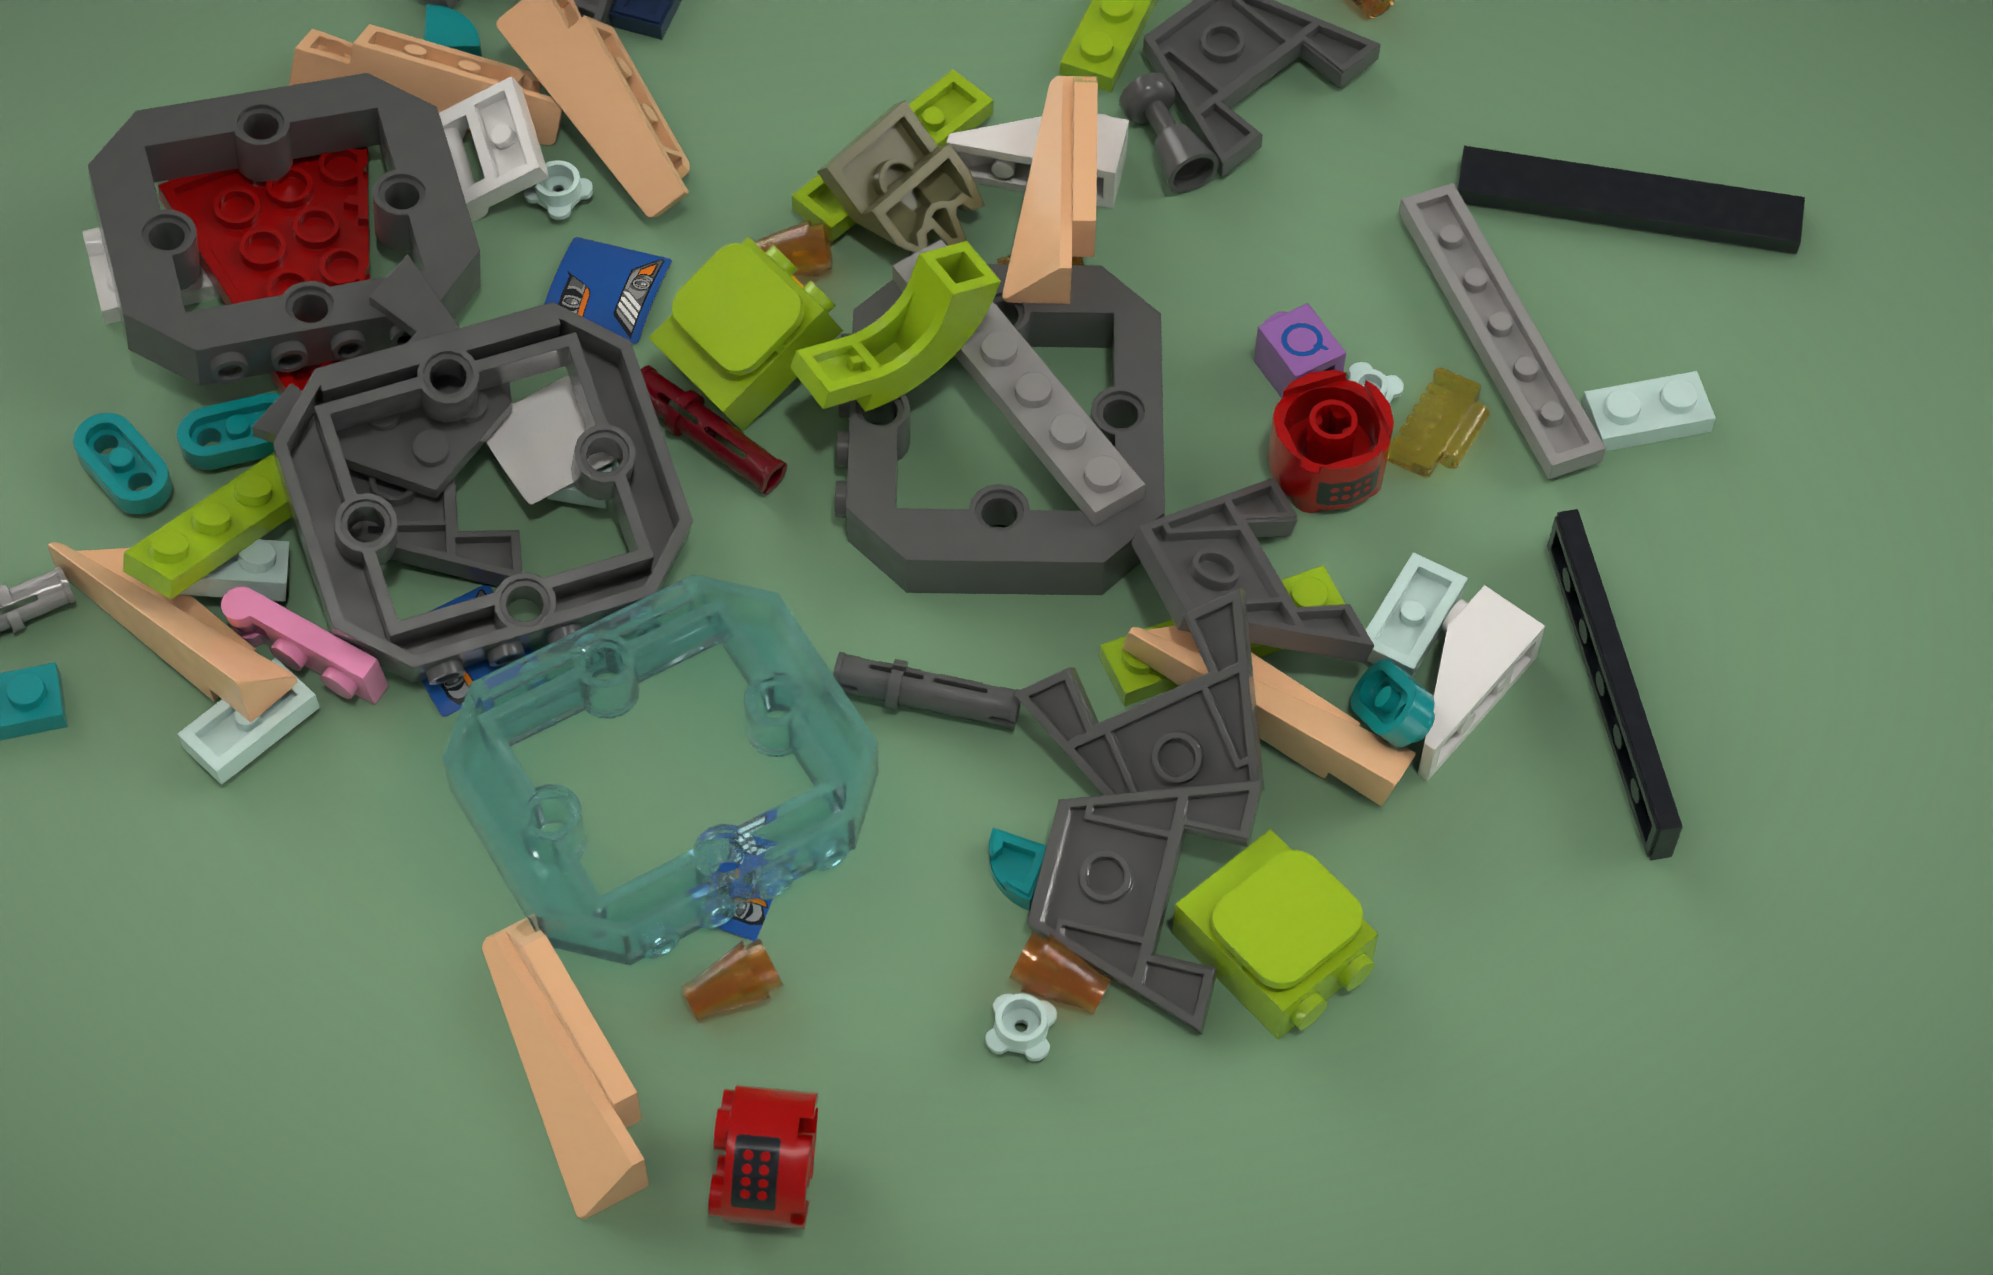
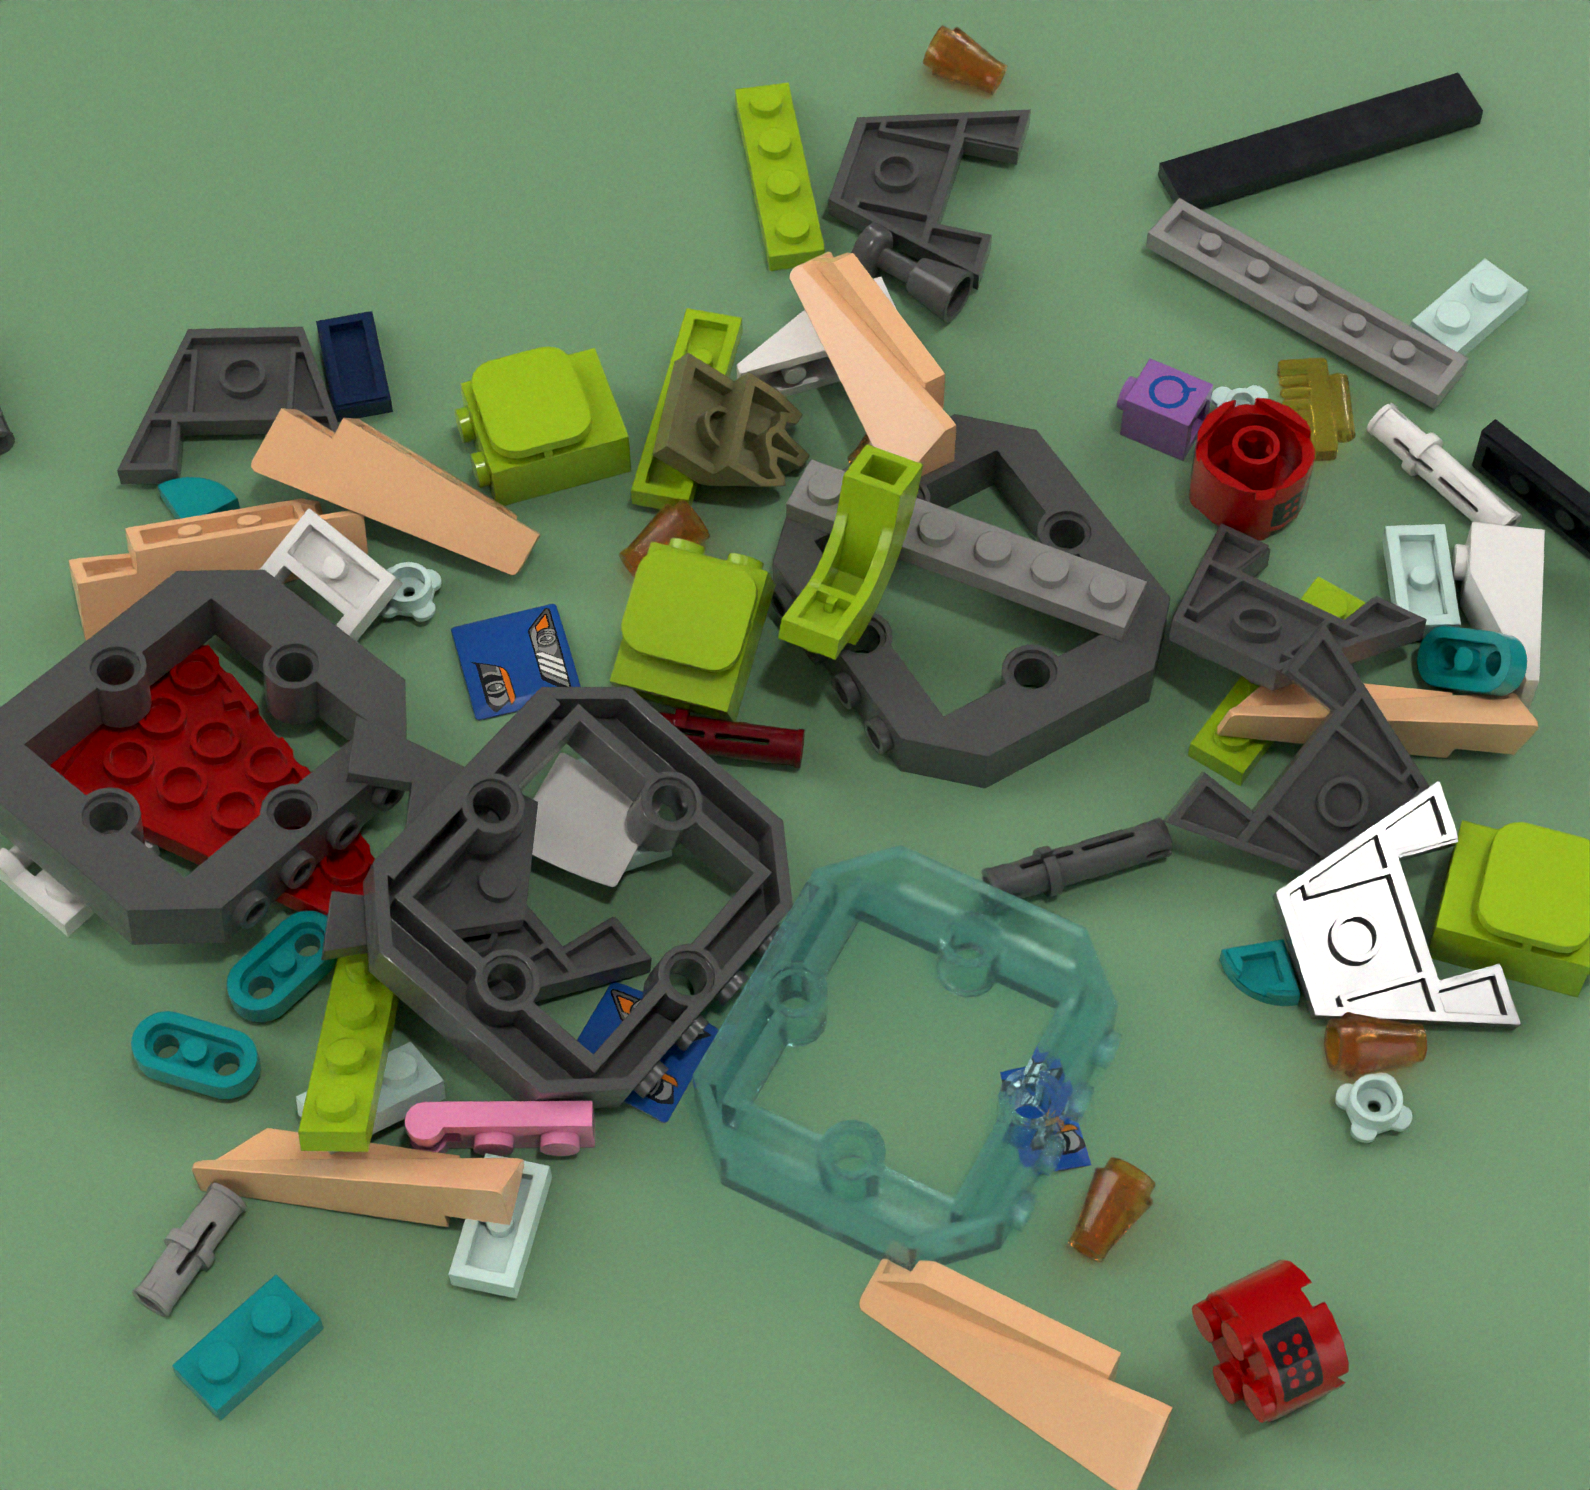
camera: 30 degrees left, 0 degrees up
none -> lime brick [454,346,631,506]
none -> white pin [1366,403,1522,527]

